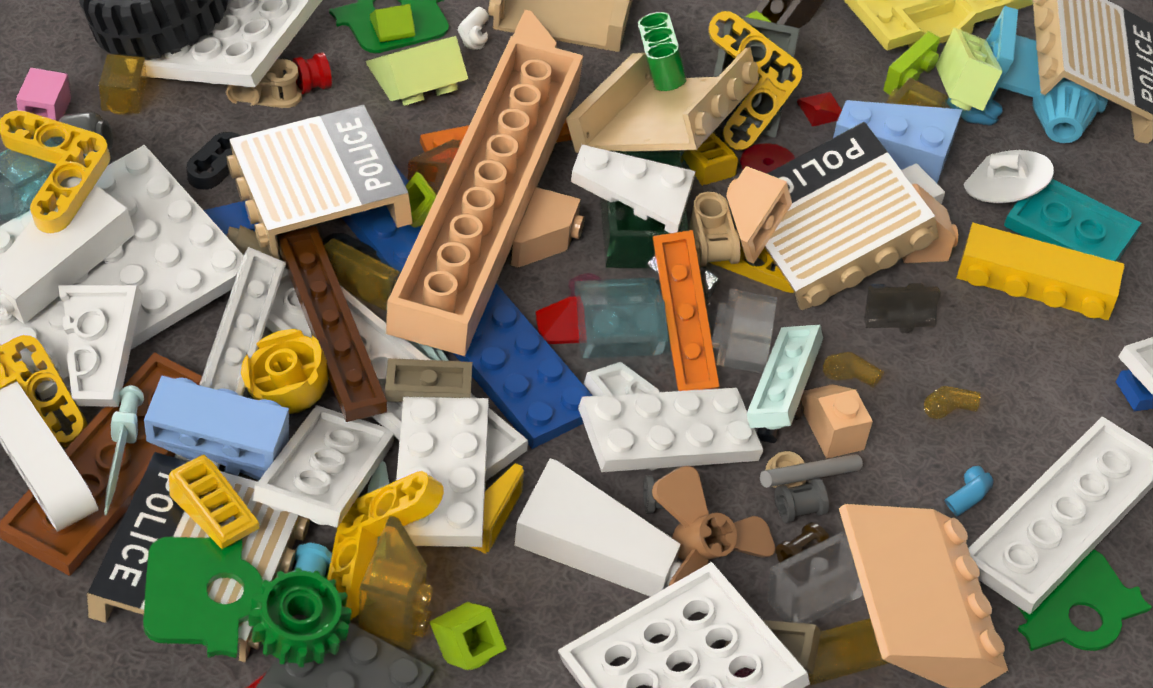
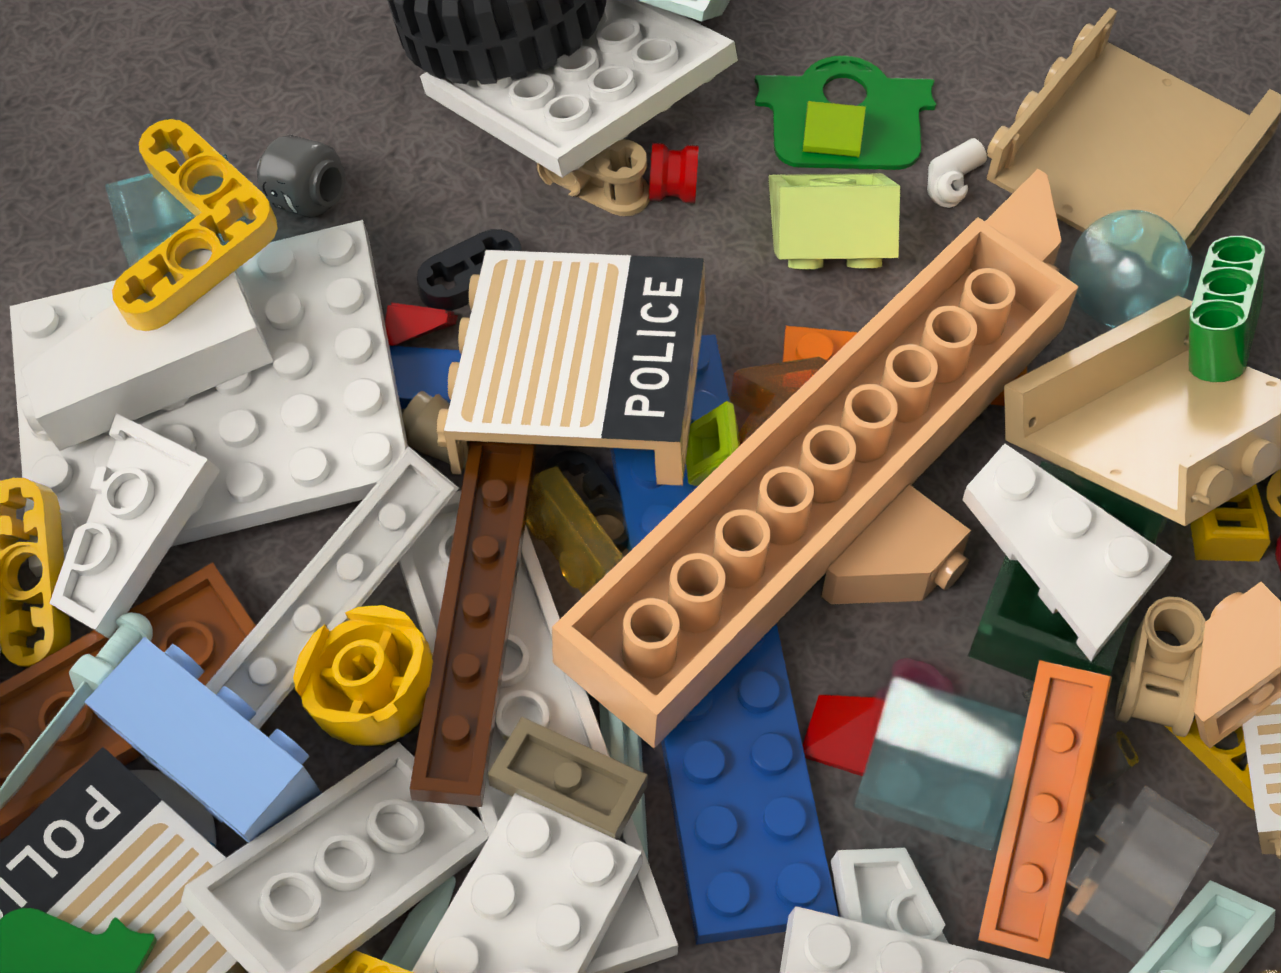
camera: 30 degrees right, 10 degrees up
bright pink brick [16,68,71,121] -> none
clear yellow brick [99,54,147,114] -> none
yellow slope [169,455,259,549] -> none
none -> red slope [385,302,458,346]
none -> clear light blue dish [1069,209,1192,328]

